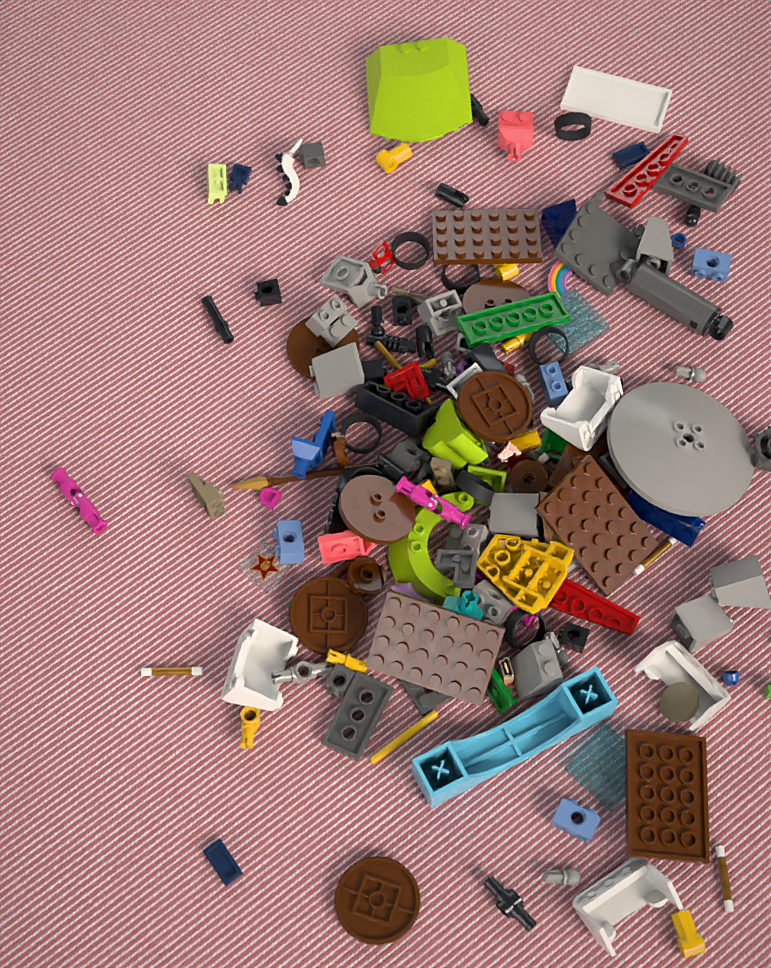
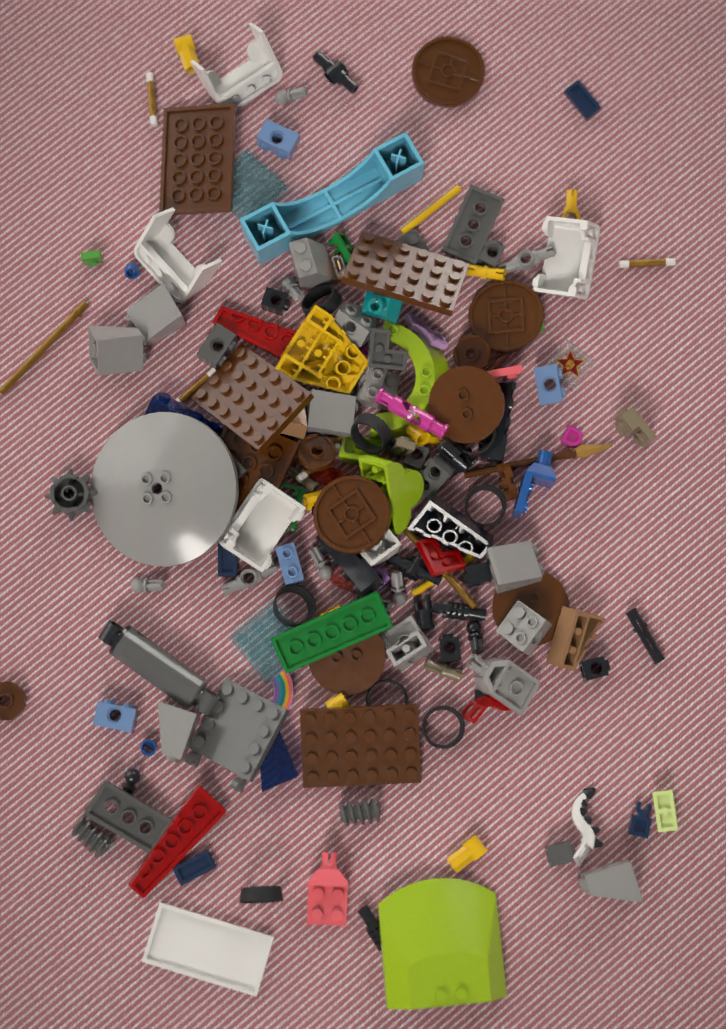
camera: 175 degrees right, 15 degrees up
black hinge [435,182,470,208] -> none
dark tan tile [659,682,700,723] -> none
none -> dark grey brick [197,323,238,370]
none -> dark grey piece [339,798,381,827]
none -> medium nougat wedge [546,606,606,671]
none -> light grey slope [578,859,643,902]

